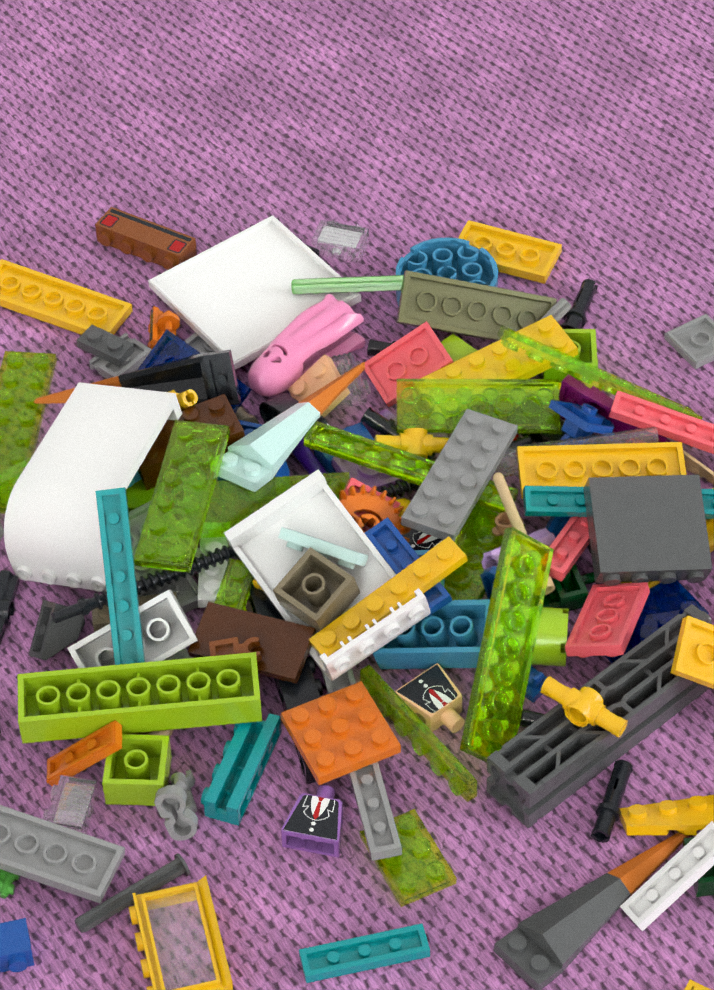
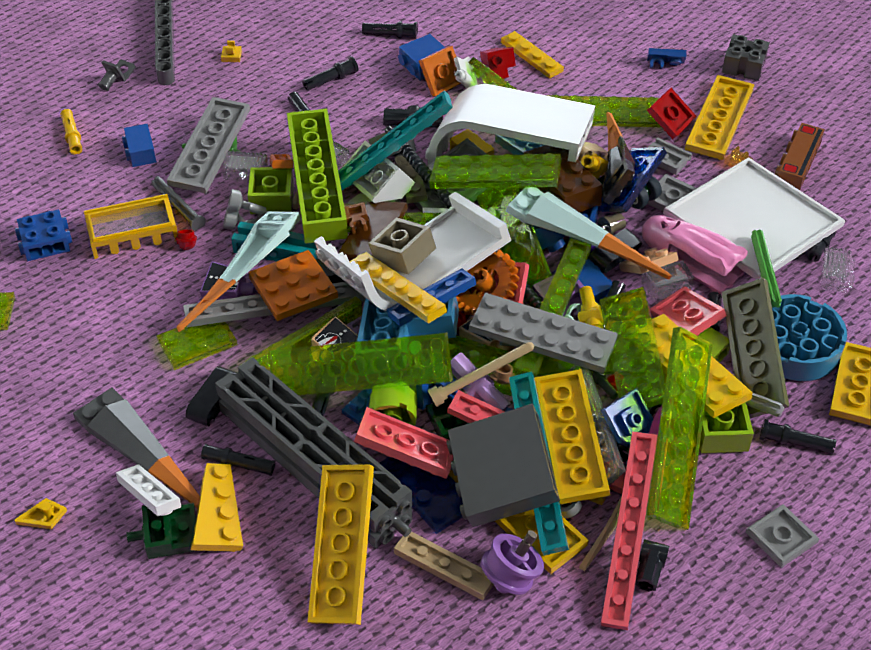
camera: 85 degrees right, 0 degrees up
dark grey plate [76,325,135,367] -> none
orange hips [147,306,180,355] -> none
light aqua plate [278,527,369,569] -> none
teal plate [299,923,430,983] -> none
yellow pin [540,676,628,738] -> none
none -> red plate [175,229,197,250]
none -> light aqua plate [176,211,301,332]
none -> black beam [185,366,237,427]
none -> red plate [647,88,697,140]
none -> clear yellow tile [724,146,753,168]

